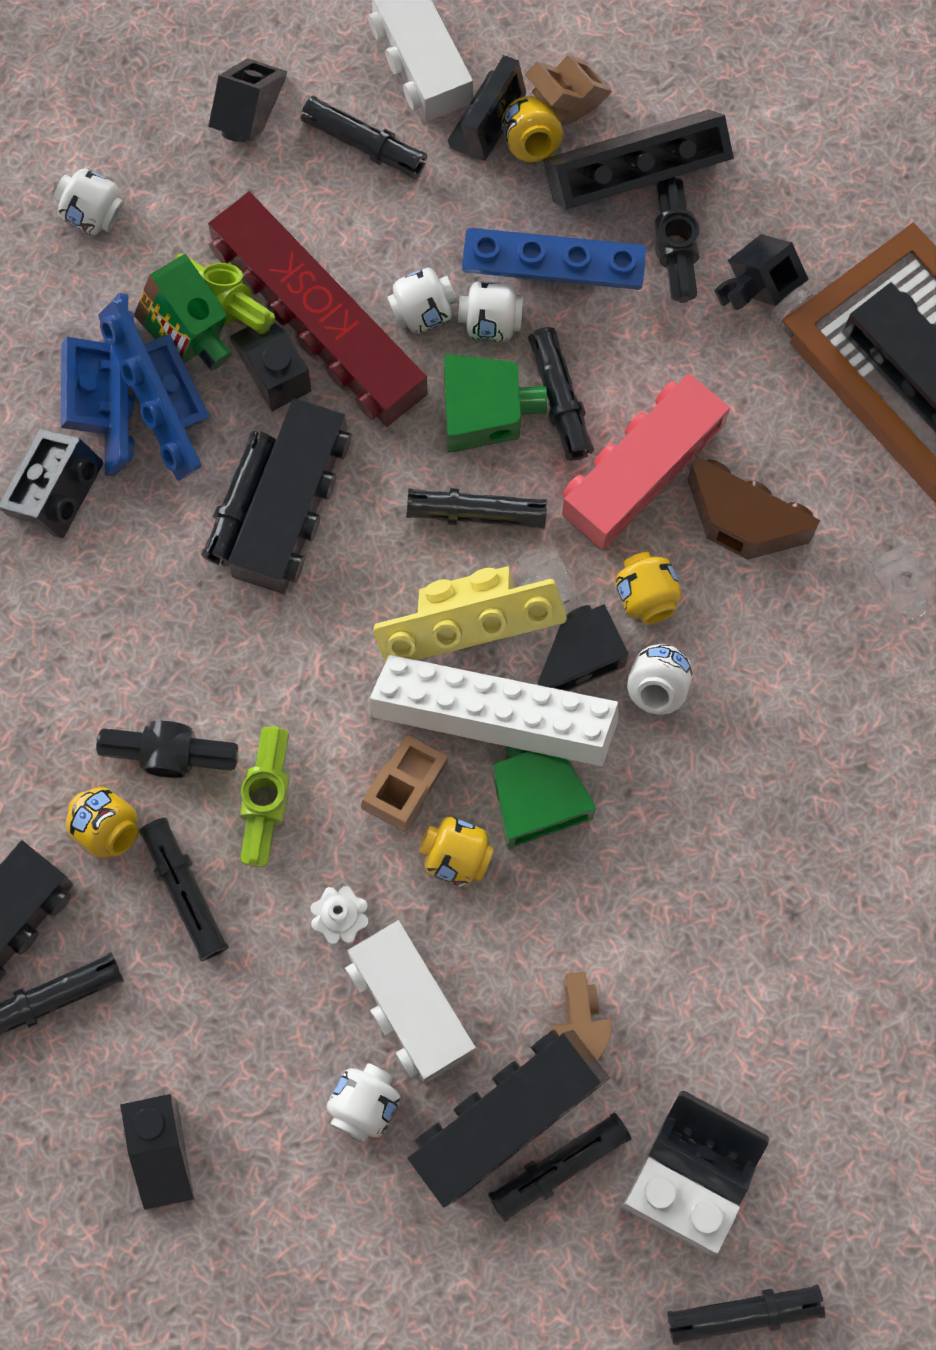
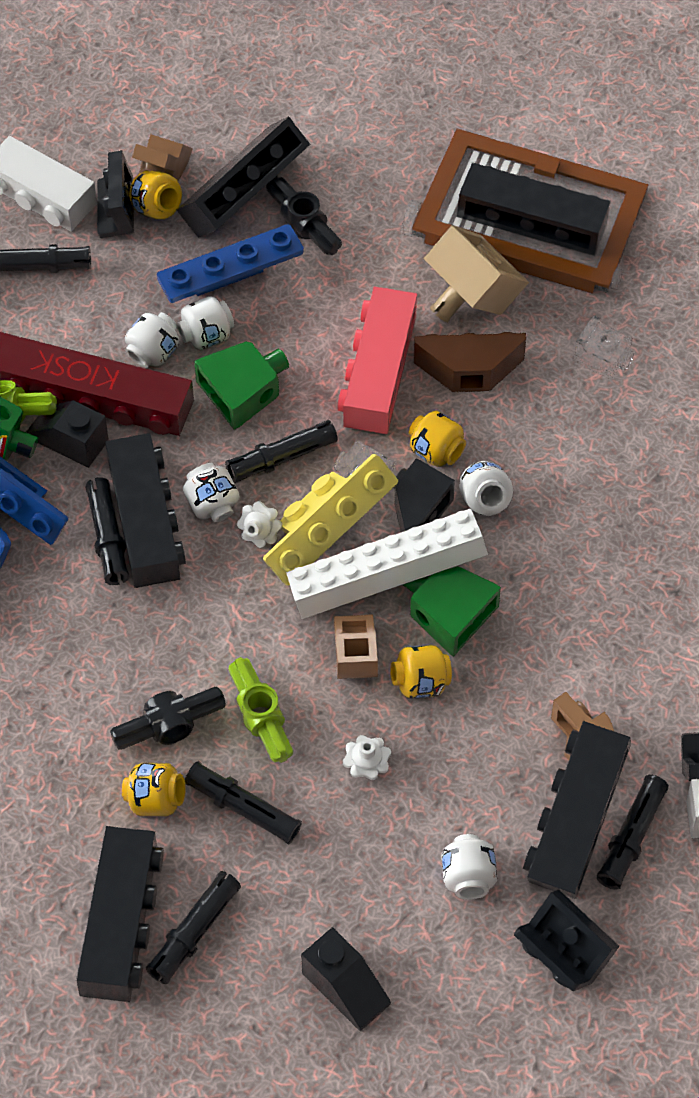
camera: 30 degrees left, 15 degrees down
white brick [345,920,476,1085] -> none
black pin [528,327,594,461] -> none
black brick [714,234,809,310] -> none
none -> white head [183,463,240,523]
none -> white plant [237,501,282,548]
none -> tan brick [424,225,529,323]
none -> black bracket [514,889,620,991]

